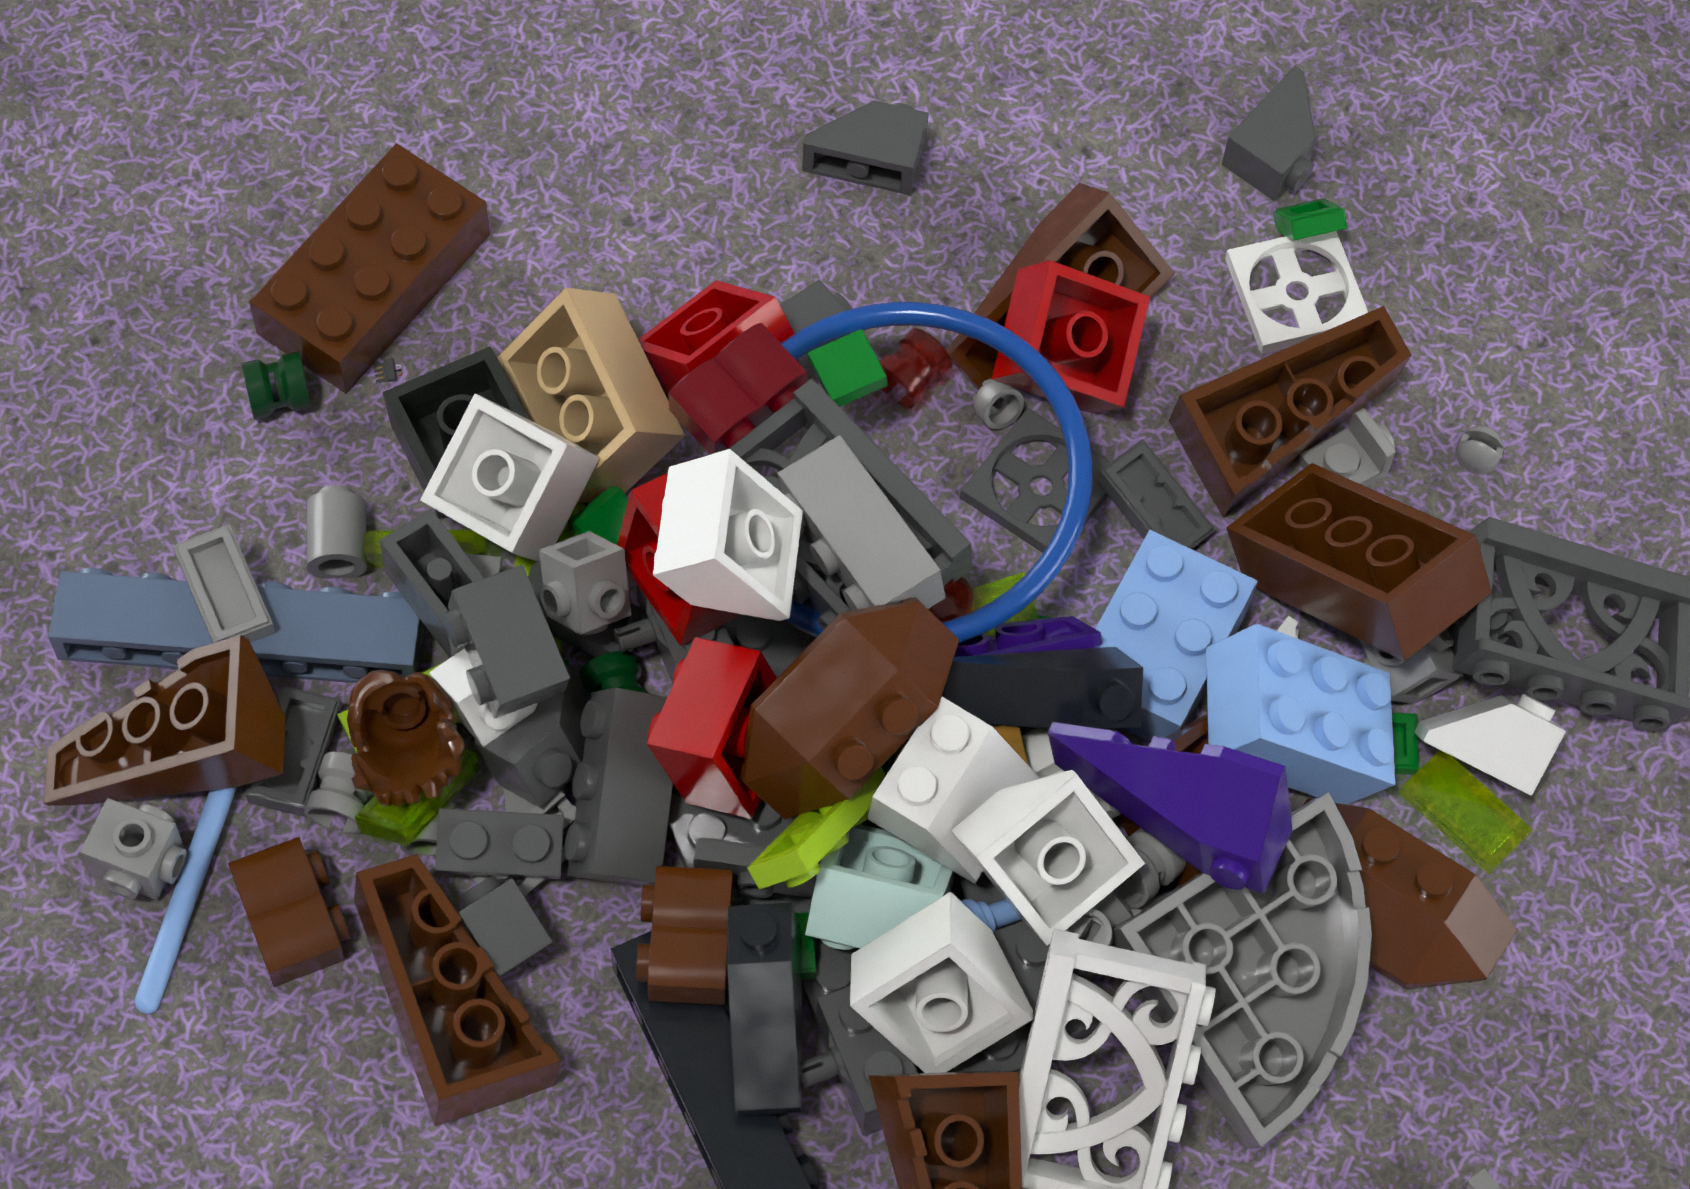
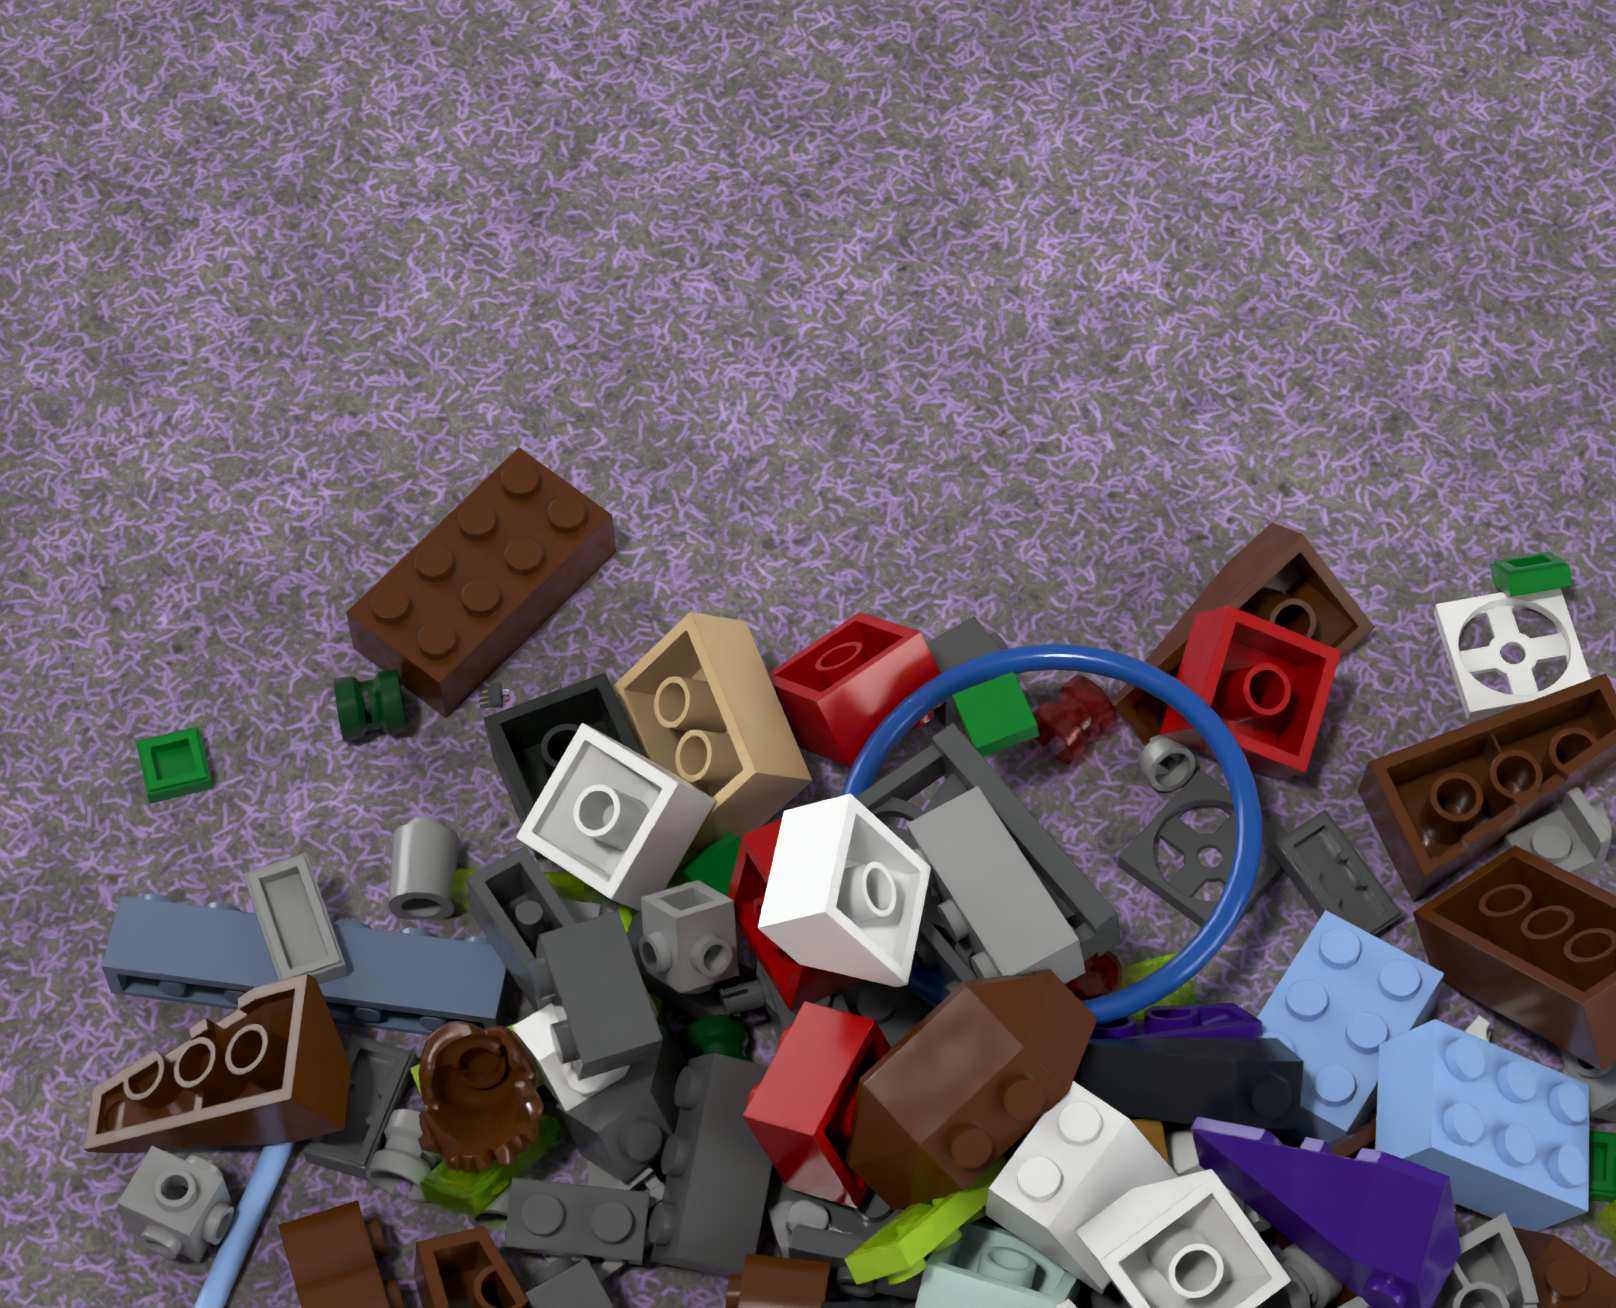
camera: 10 degrees right, 5 degrees down
dark red brick [668,323,808,455] -> none
dark grey slope [802,101,929,196] -> none
dark grey slope [1222,66,1316,202] -> none
none -> green tile [136,726,213,804]

